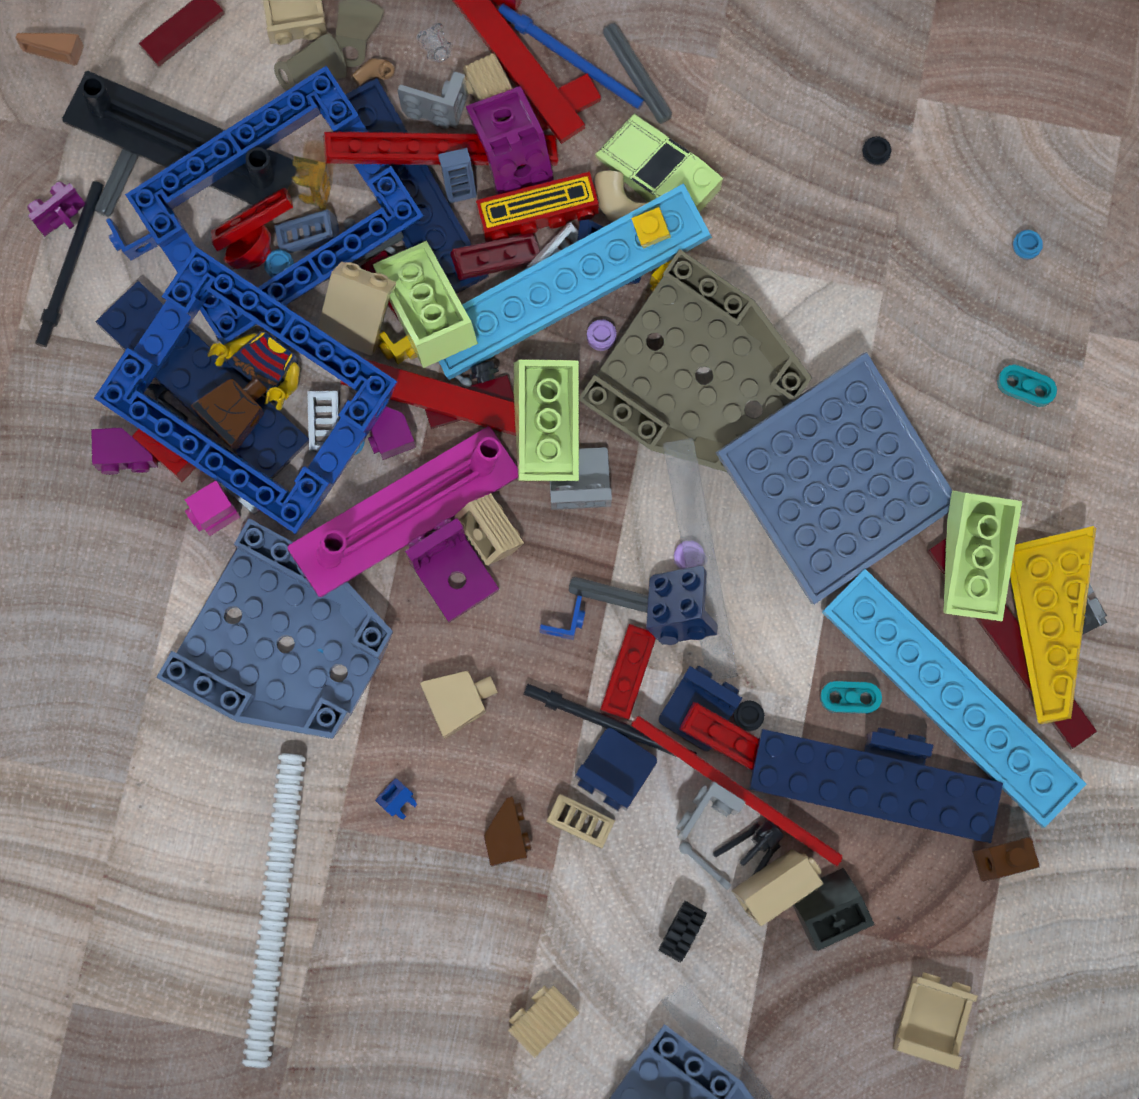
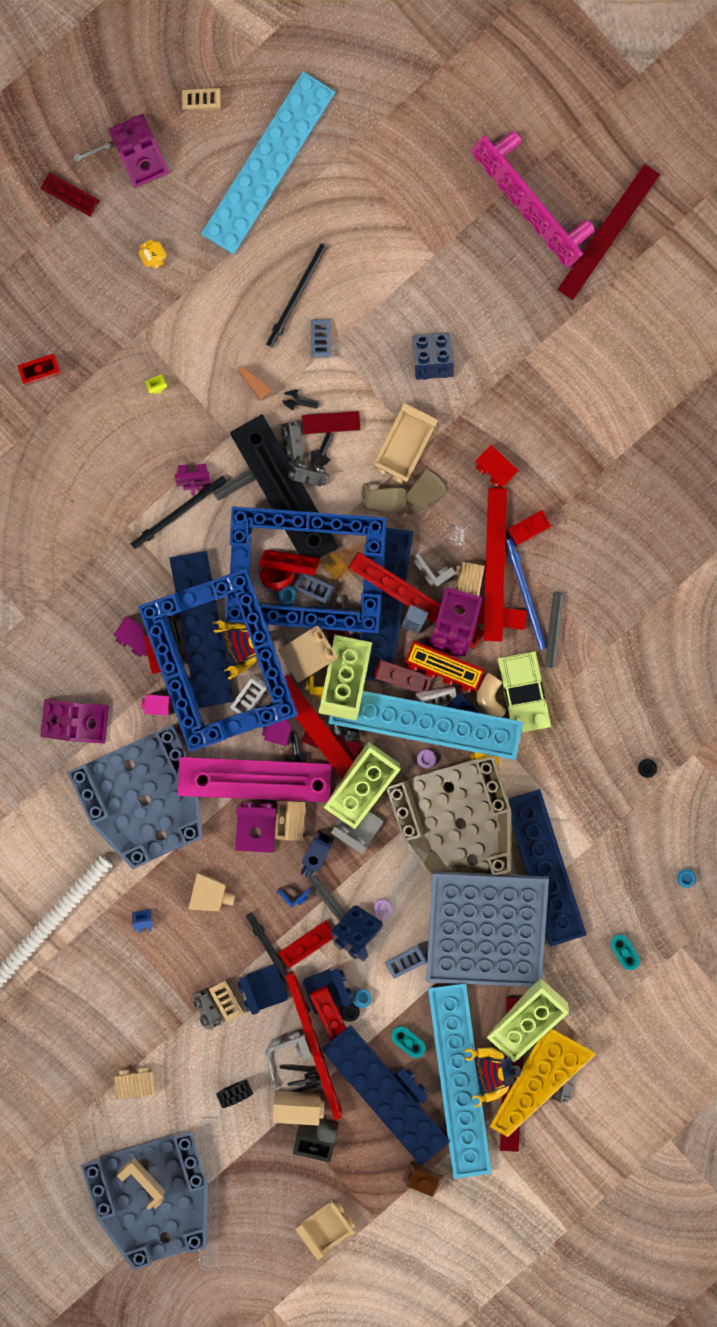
camera: 40 degrees right, 10 degrees up
blue bracket [106,218,158,261] -> none
reddish brown torso [191,377,267,452] -> none
medium nougat arm [351,59,395,86] -> none
reddish brown slope [484,796,532,867] -> none
yellow plate [631,207,671,249] -> none
none -> magenta bracket [40,699,109,744]
none -> dark grey hinge [193,988,221,1029]
none -> dark grey hinge [281,421,305,462]
none -> black bar [282,389,319,411]
none -> black bar [287,731,308,763]
none -> dark grey hinge [288,461,330,487]
none -> dark blue torso [301,830,334,878]
none -> black bar [310,433,333,467]
none -> dark azure plate [352,989,372,1008]
none -> sand blue slope [385,943,428,979]
none -> torso [464,1047,521,1107]
none -> dark blue plate [508,789,587,947]

